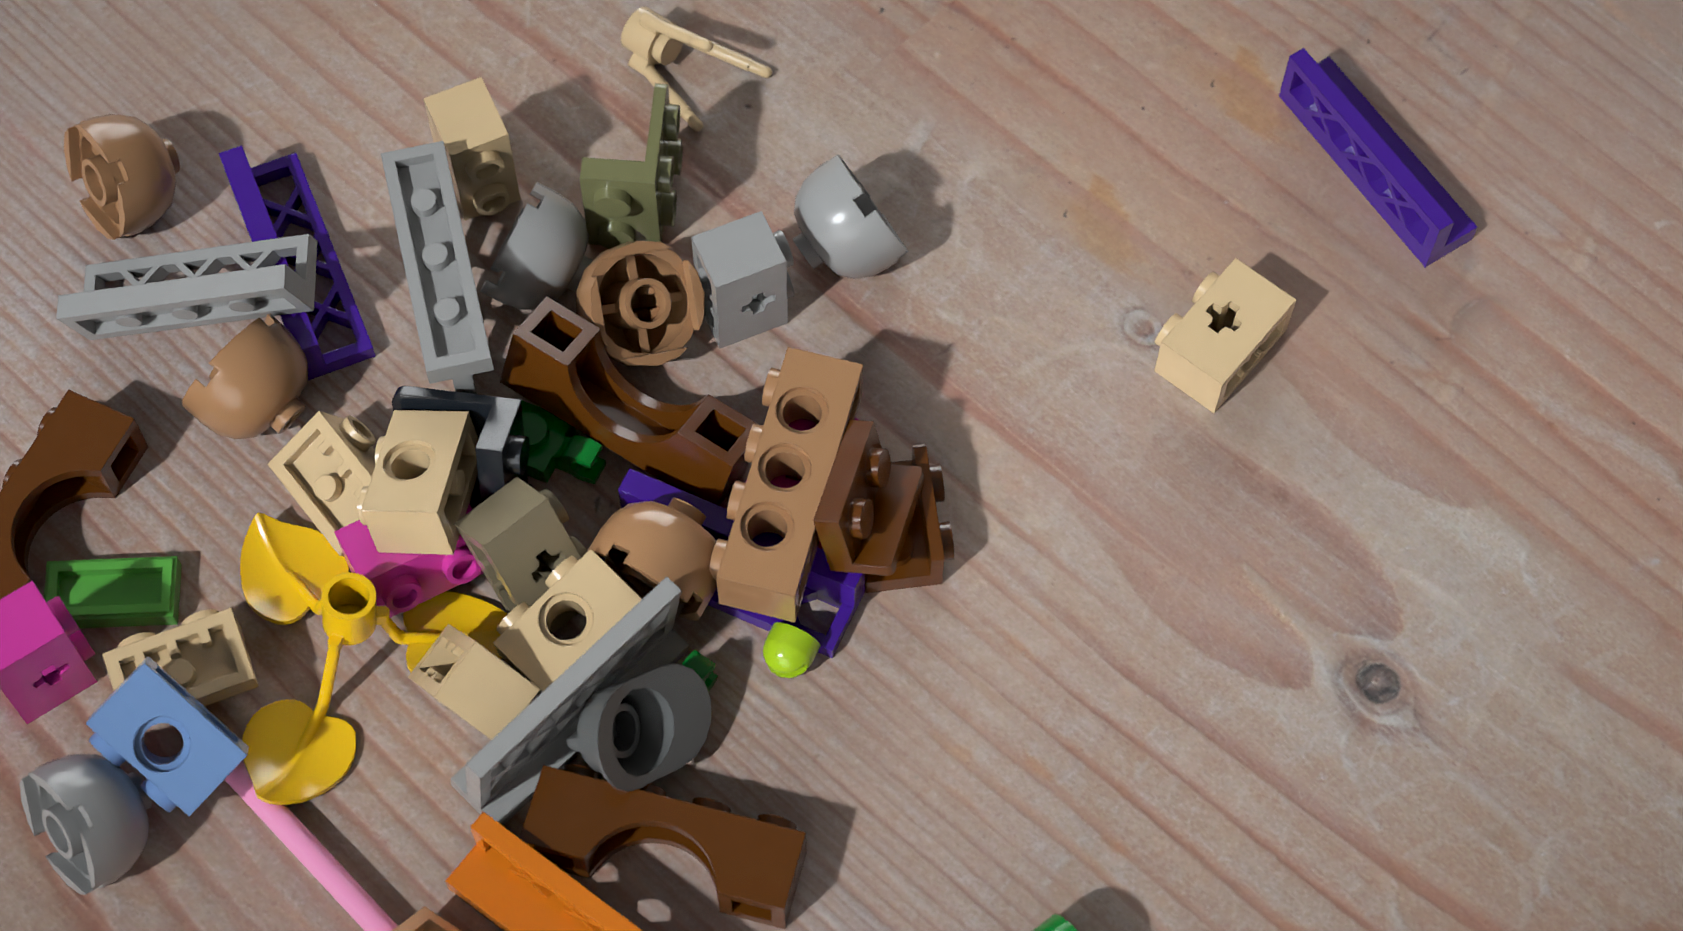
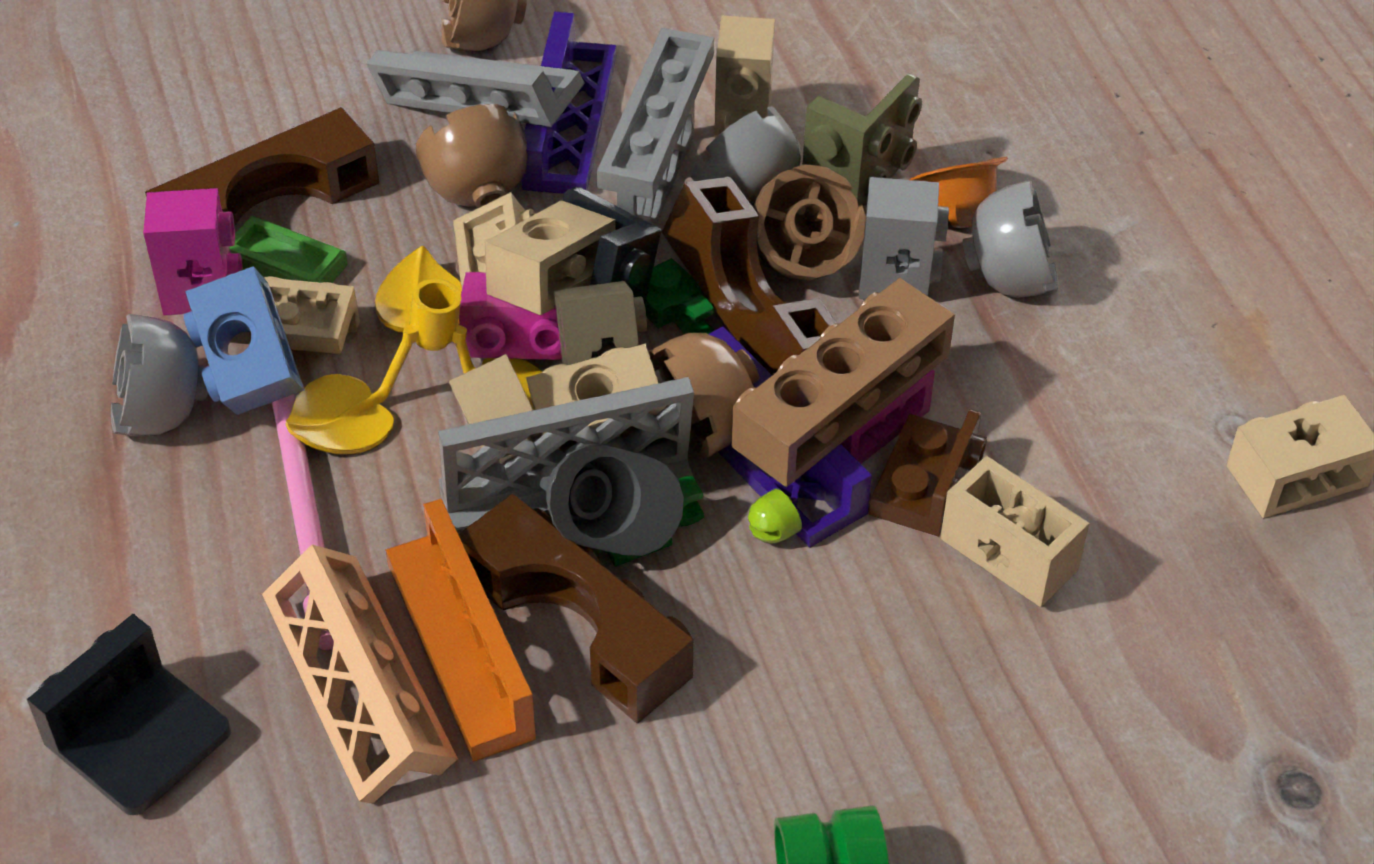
camera: 30 degrees right, 15 degrees down
tan plant [621,6,772,132] -> none
reddish brown bracket [813,420,925,576] -> none
none -> orange piece [909,157,1008,228]
none -> tan brick [940,456,1090,607]

